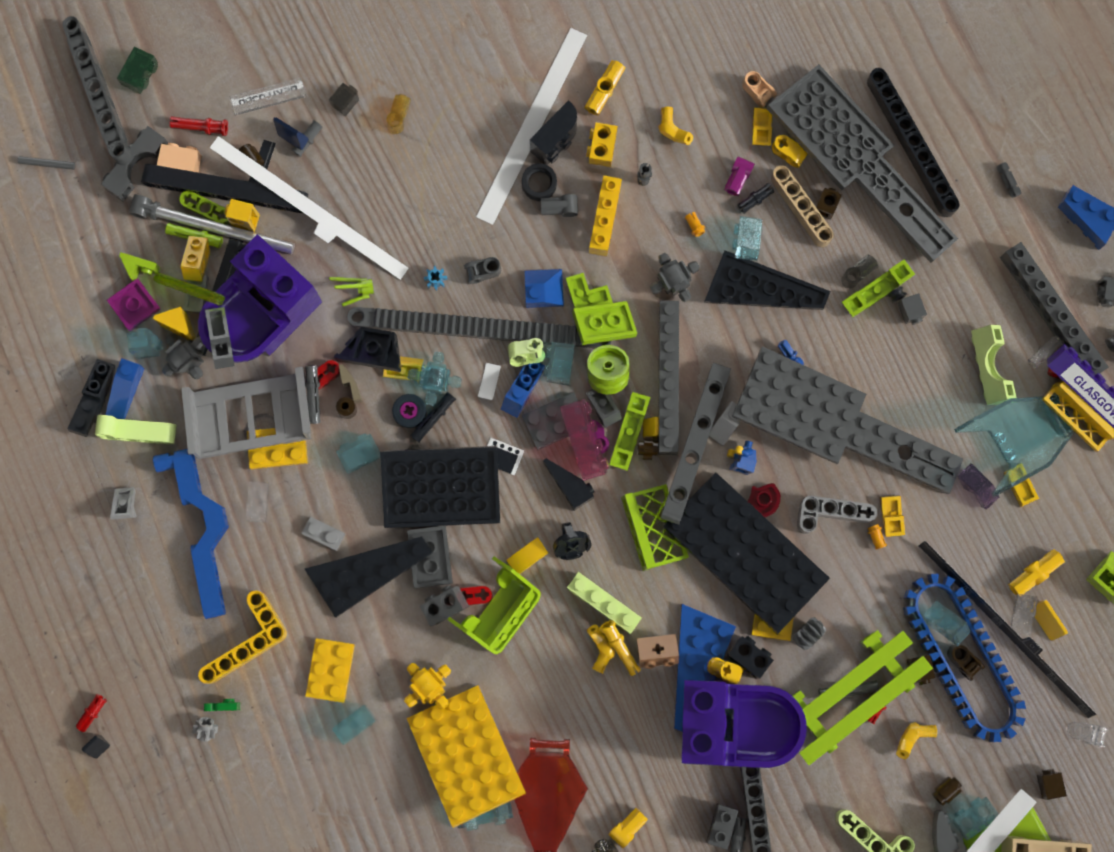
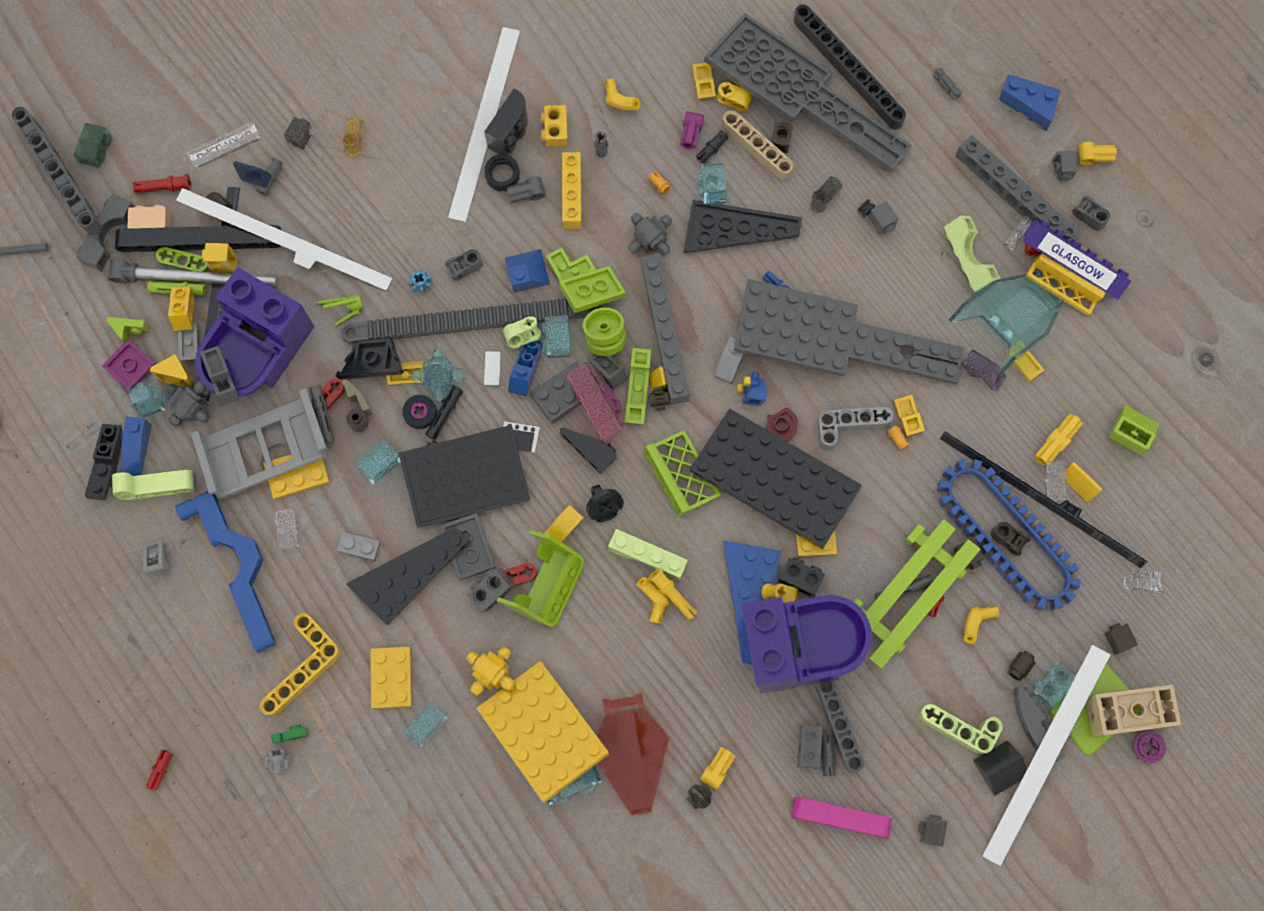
camera: 10 degrees left, 5 degrees down
black slope [82,735,110,759] -> none
clear neon green axle [153,272,225,305] -> none
yellow piece [584,60,626,116] -> none
medium nougat brick [637,634,679,669] -> none
dark grey beam [660,362,731,525] -> none
light nougat piece [742,71,777,108] -> none
dark grey gear [793,617,826,650] -> none
lime slope [841,259,915,318] -> none
clear light blue brick [924,601,970,646] -> none

